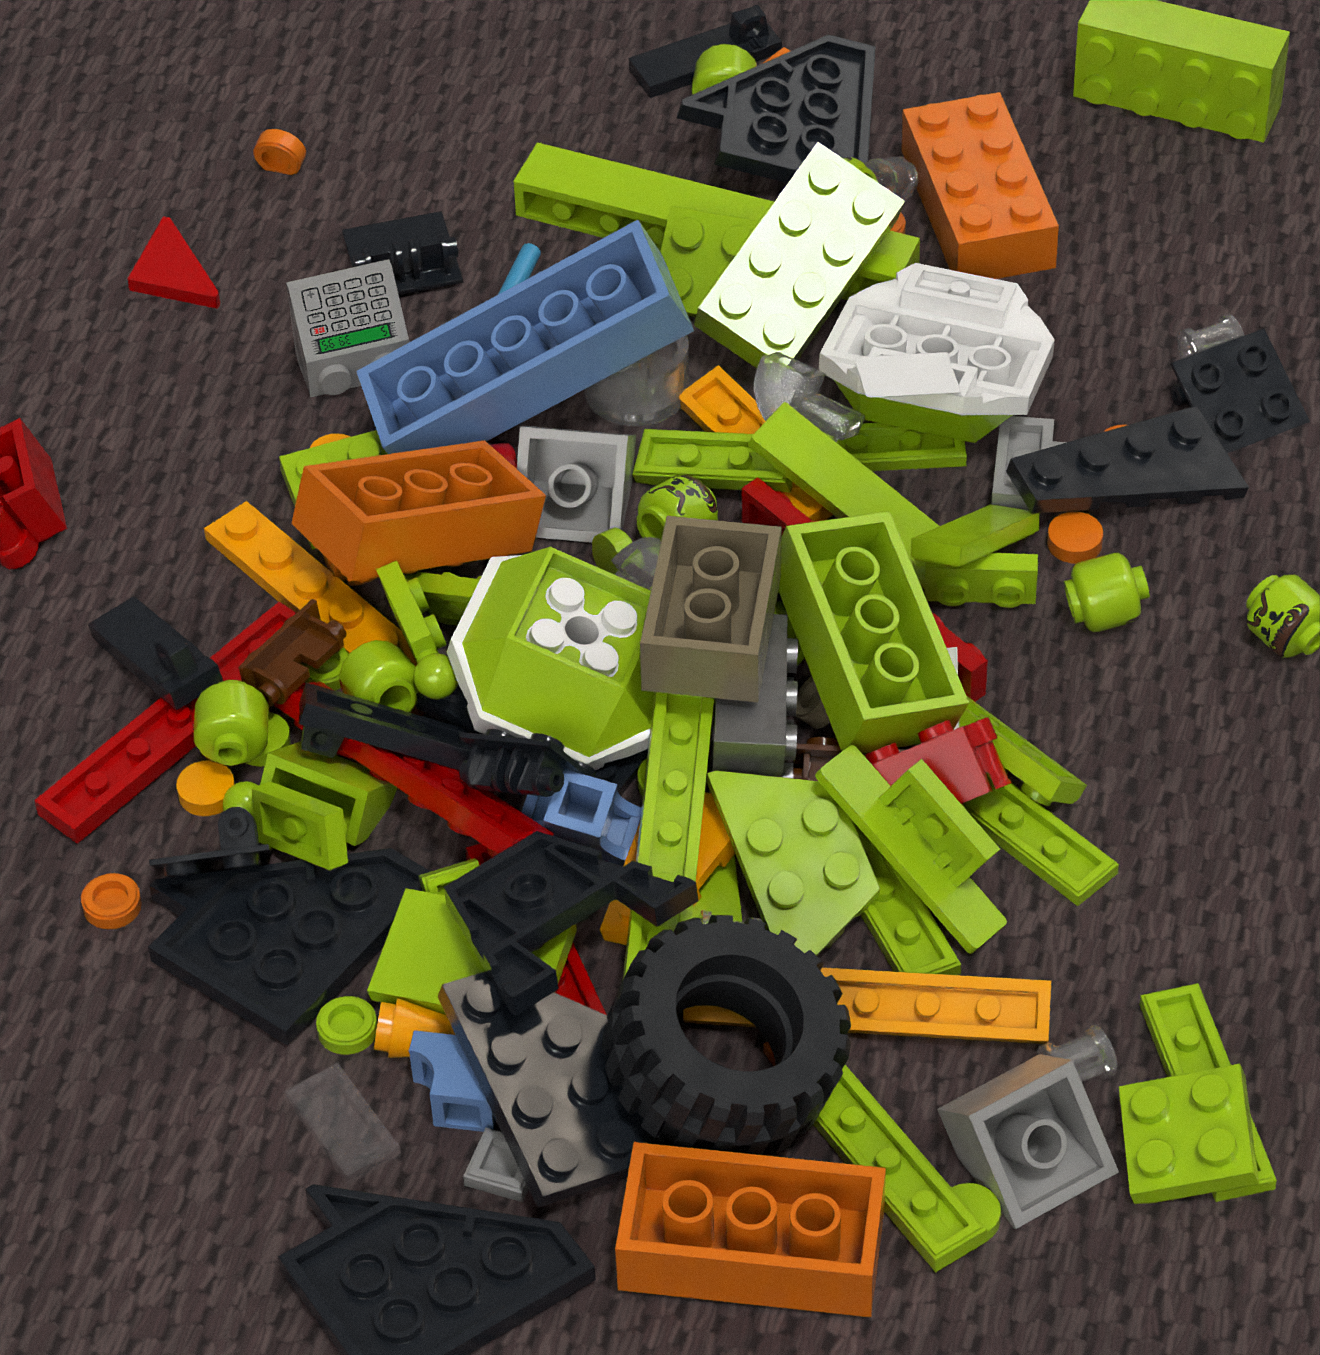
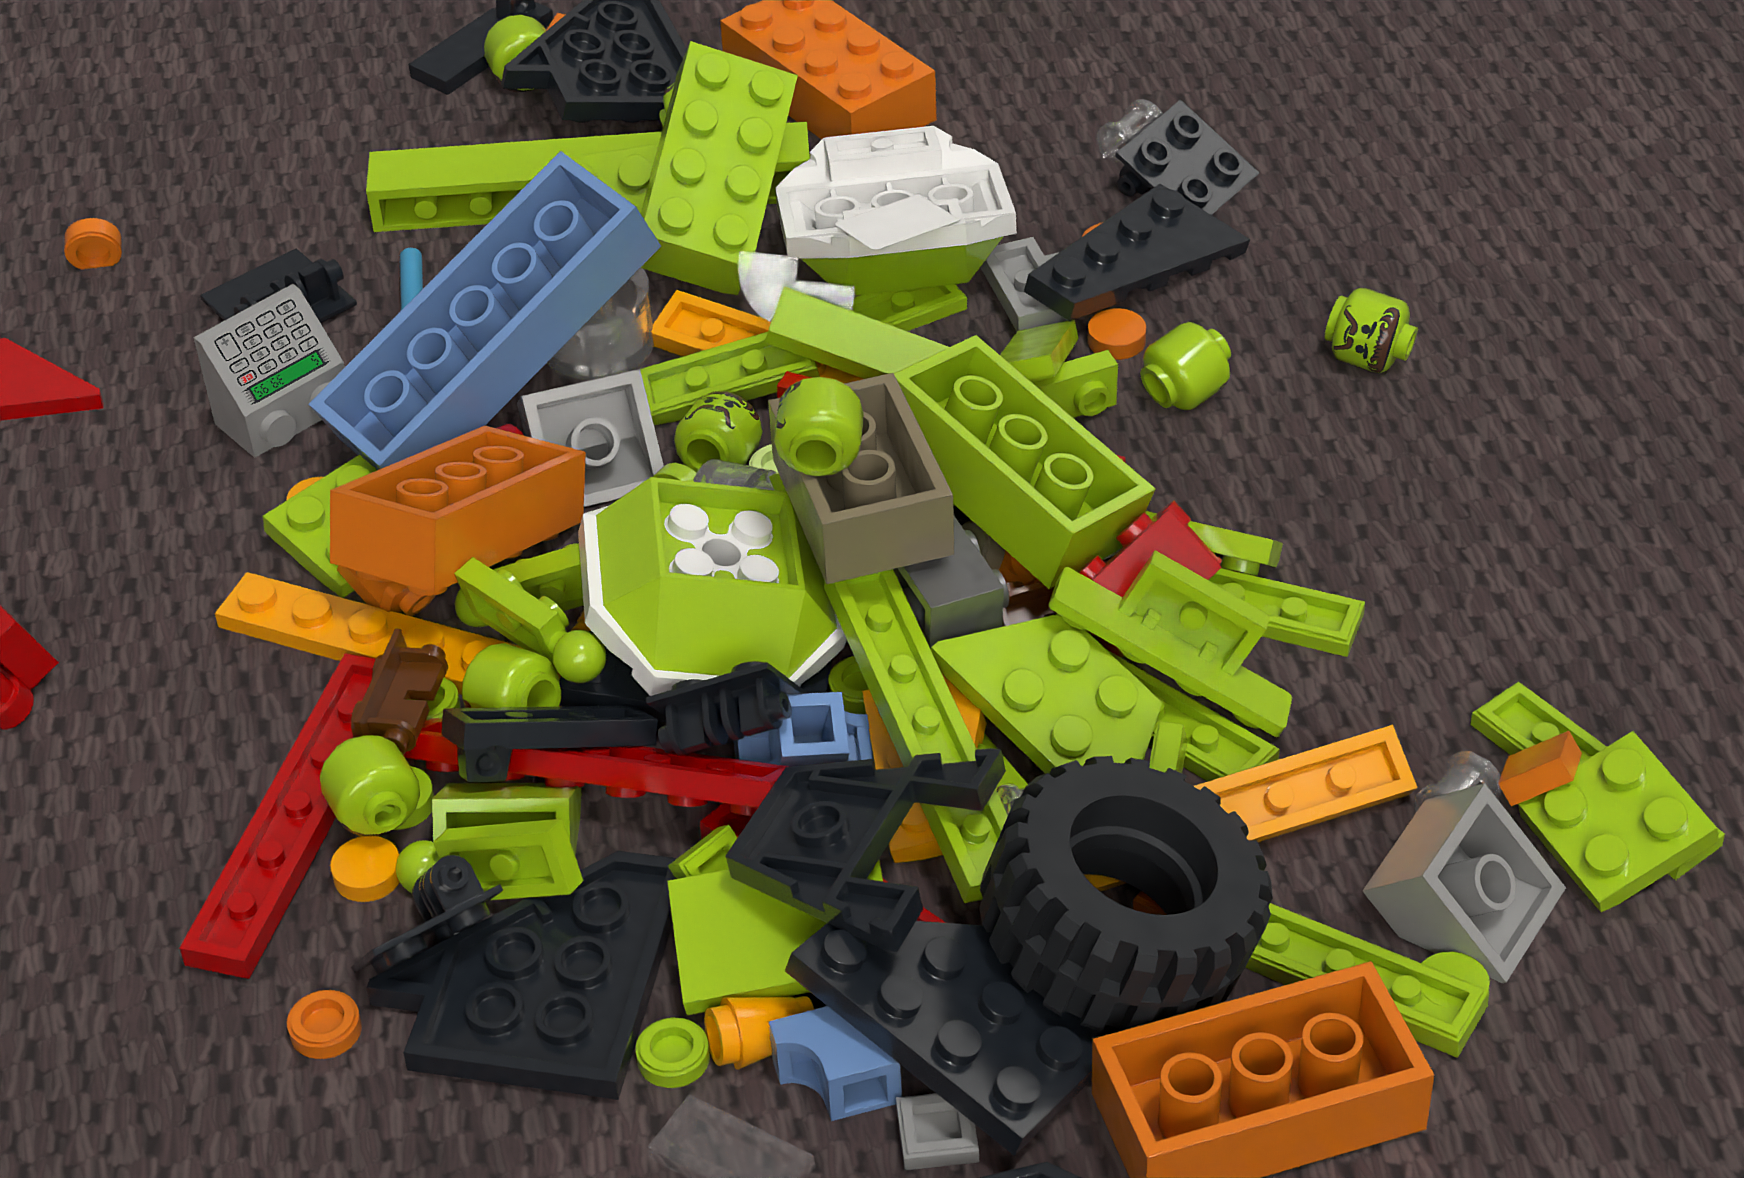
camera: 25 degrees left, 5 degrees down
black hinge [88,596,223,710] -> none
none -> lime head [774,377,864,476]
none -> lime tile [1149,721,1187,773]
none -> orange tile [1498,731,1582,806]

